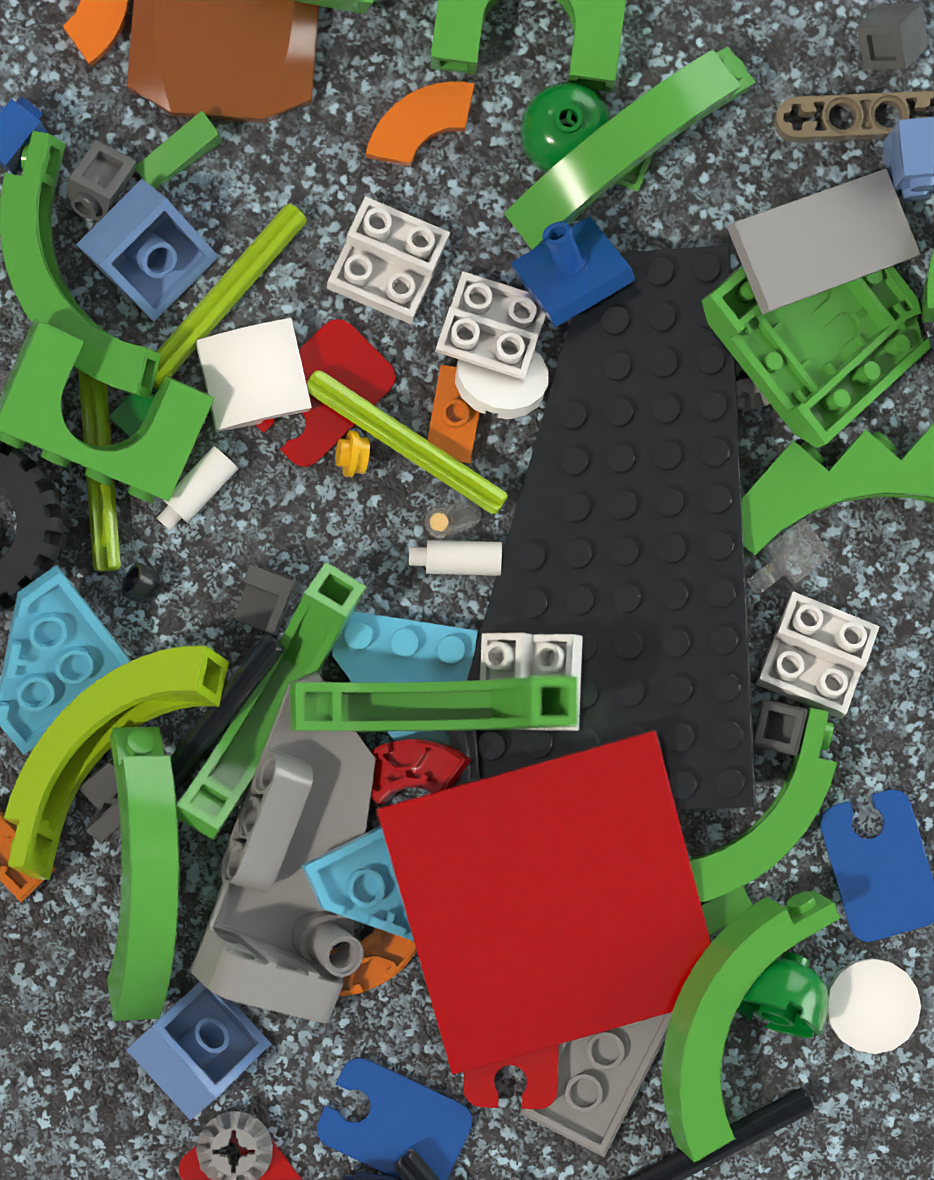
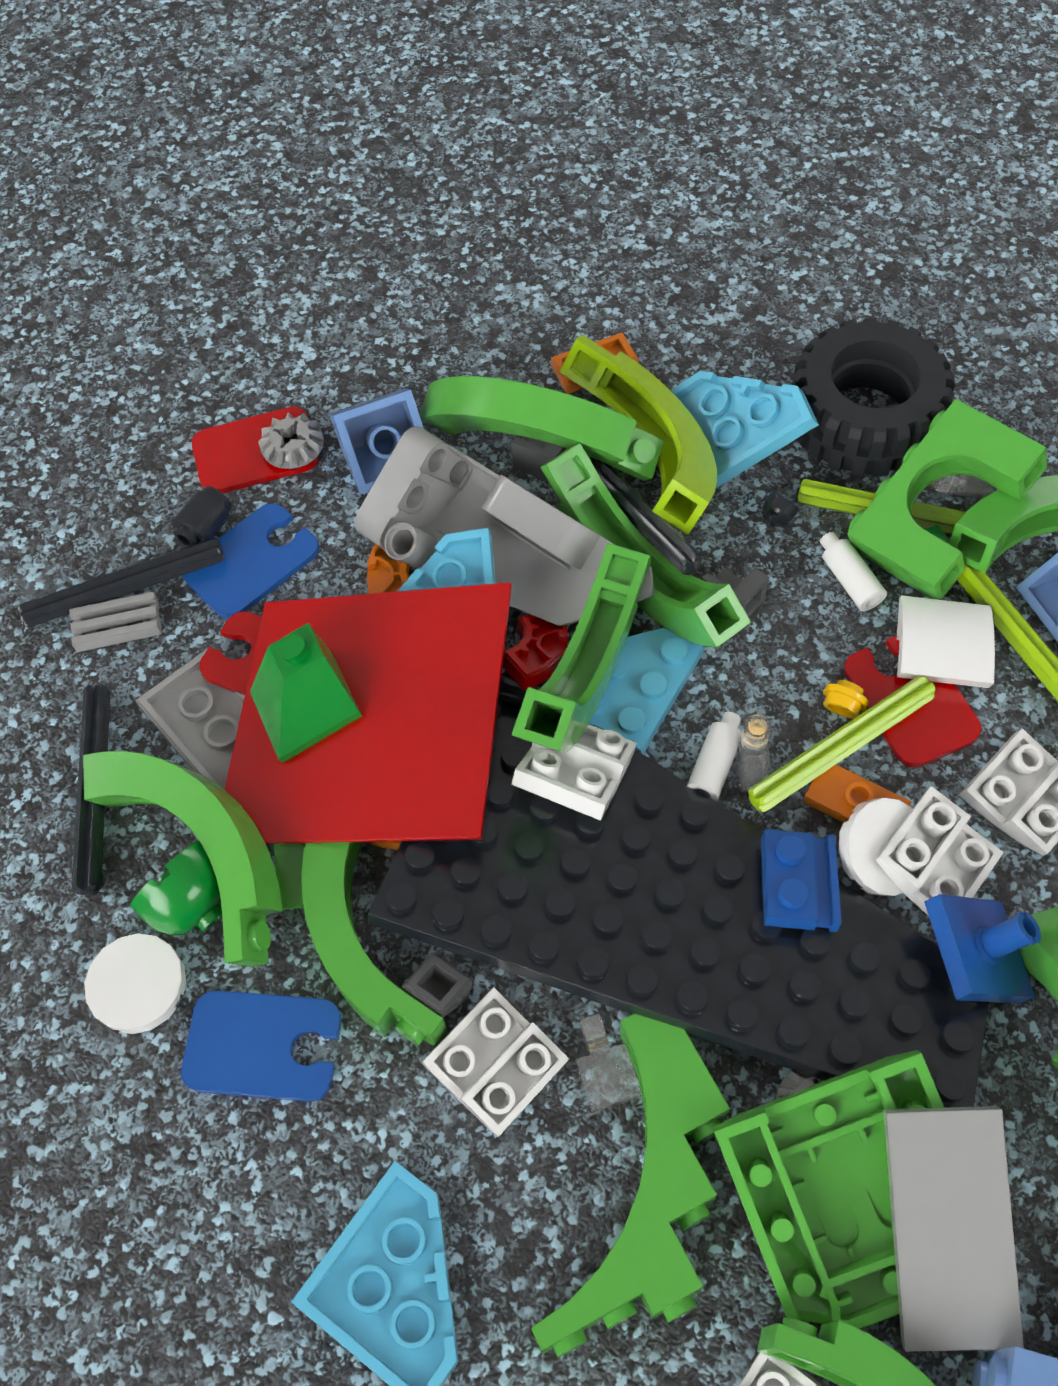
camera: 125 degrees right, 25 degrees down
none -> green slope [250,623,362,763]
none -> blue plate [761,829,842,932]

